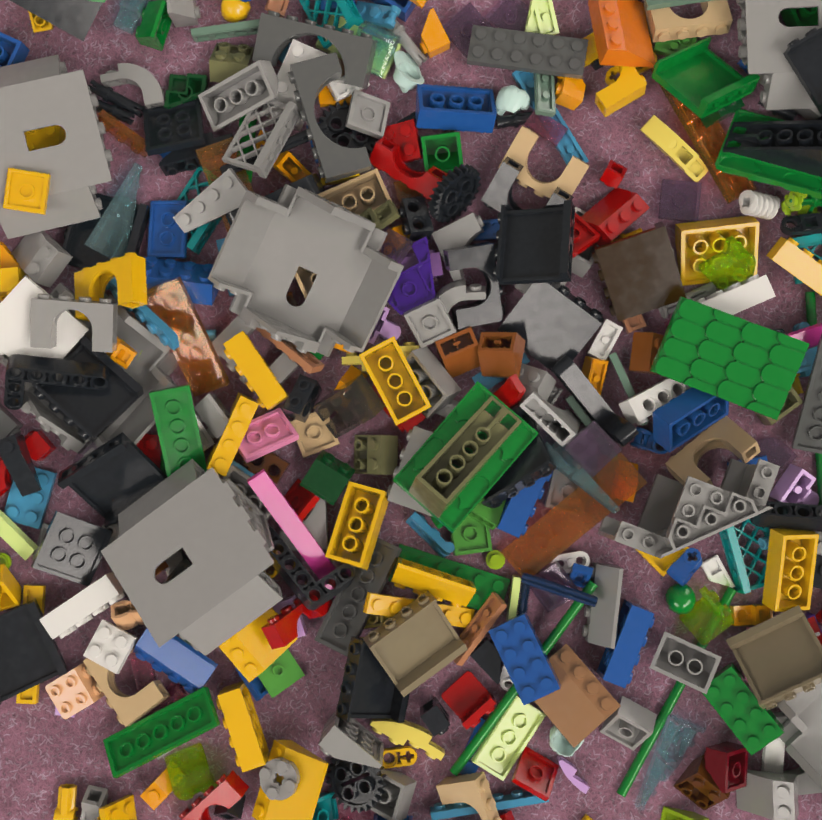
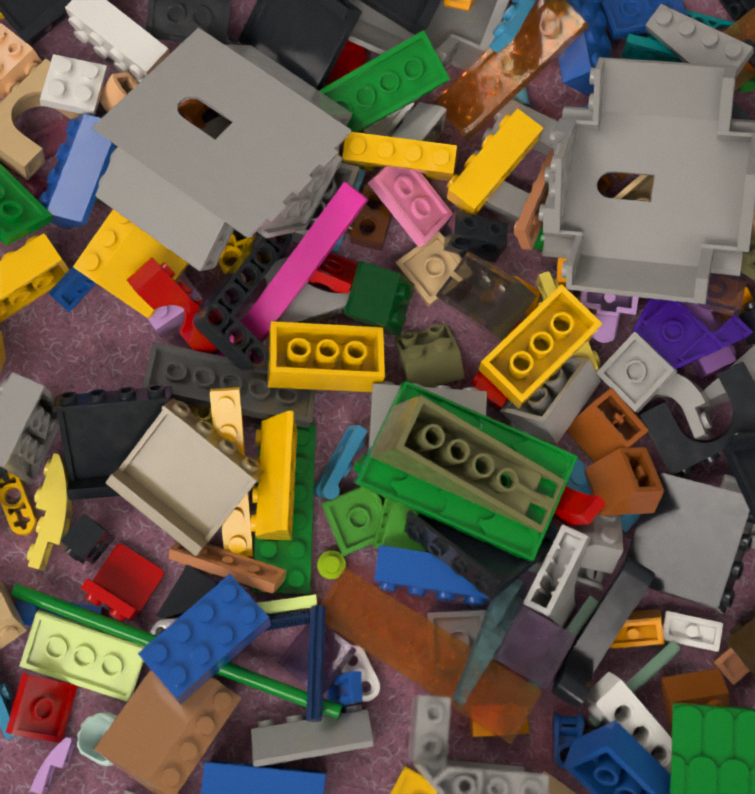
camera: 75 degrees right, 10 degrees down
bright green plate [258,649,305,698] -> none

